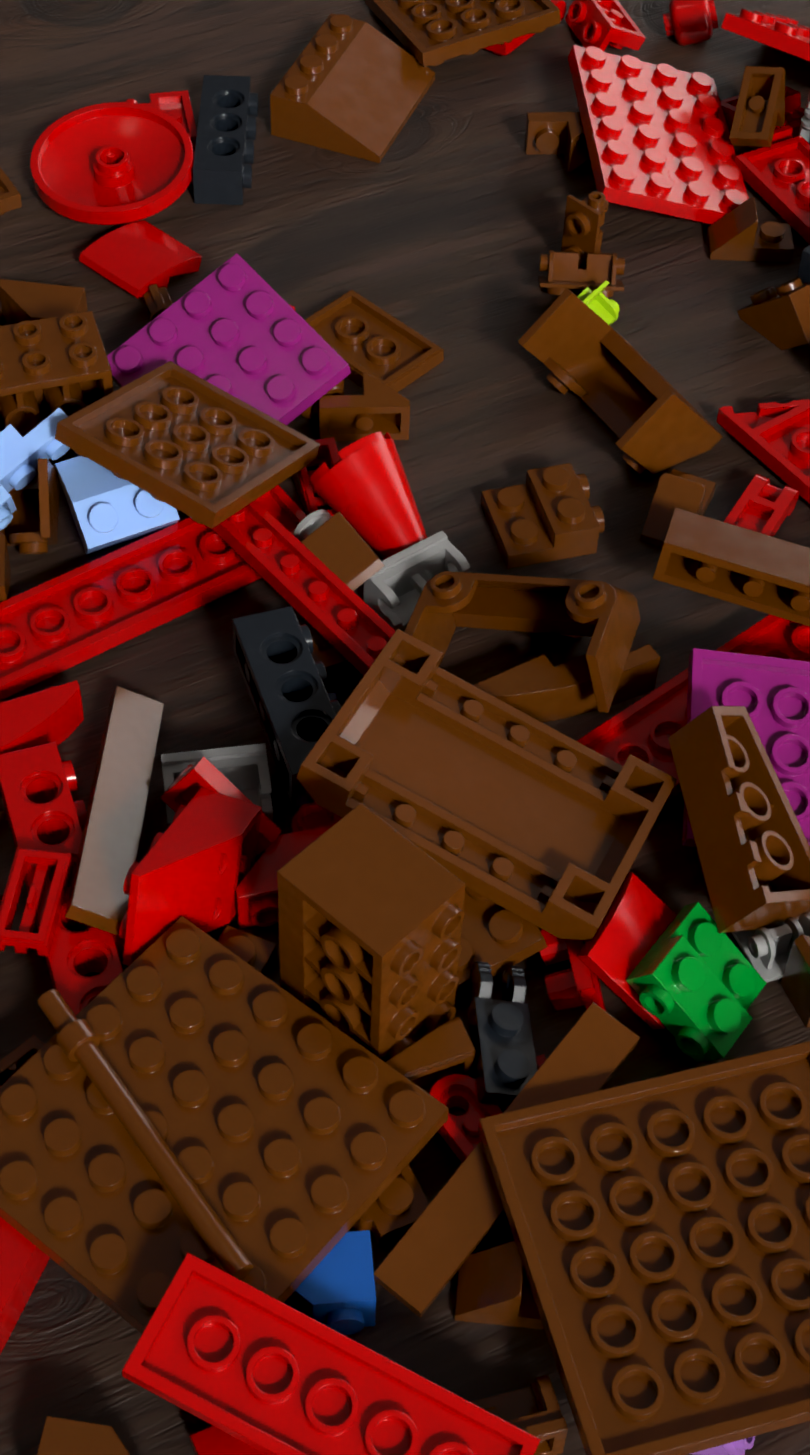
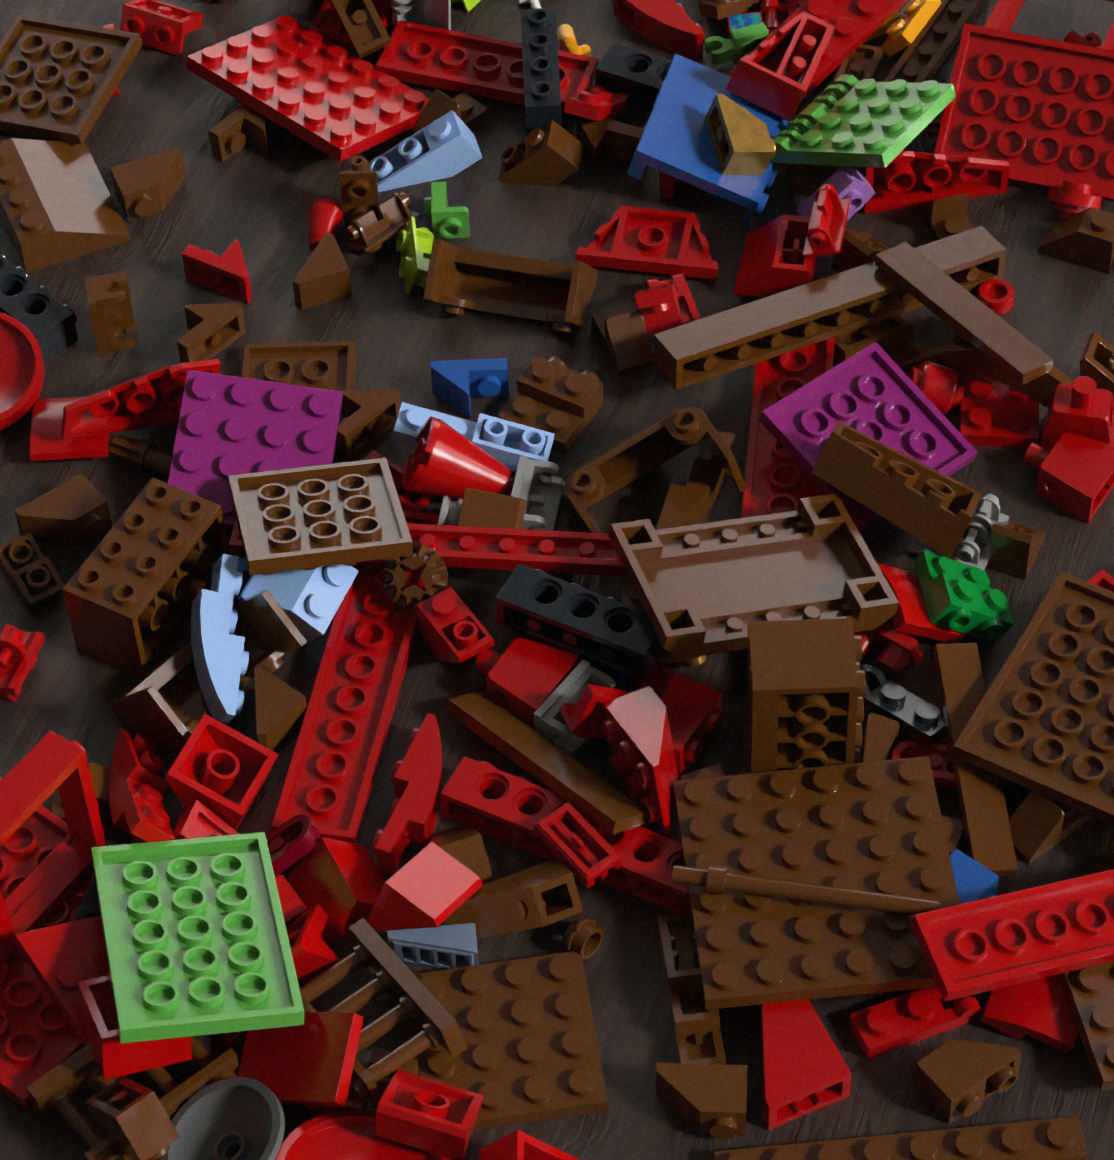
camera: 40 degrees left, 0 degrees up
none -> red wedge [61,359,220,439]
none -> reddish brown hinge [84,271,137,357]
none -> reddish brown slope [110,147,186,222]
none -> reddish brown slope [177,303,246,363]
none -> red slope [182,239,252,304]
none -> reddish brown slope [292,233,352,310]
none -> red cone [307,198,343,252]
none -> light blue slope [369,110,483,192]
none -> reddish brown gear [383,545,448,610]
none -> light blue slope [391,402,555,471]
none -> red slope [416,587,495,663]
none -> bright green bracket [424,181,470,239]
none -> blue slope [430,358,509,418]
none -> red torso [475,637,579,730]
none -> red slope [635,283,683,336]
none -> red plate [850,987,983,1059]

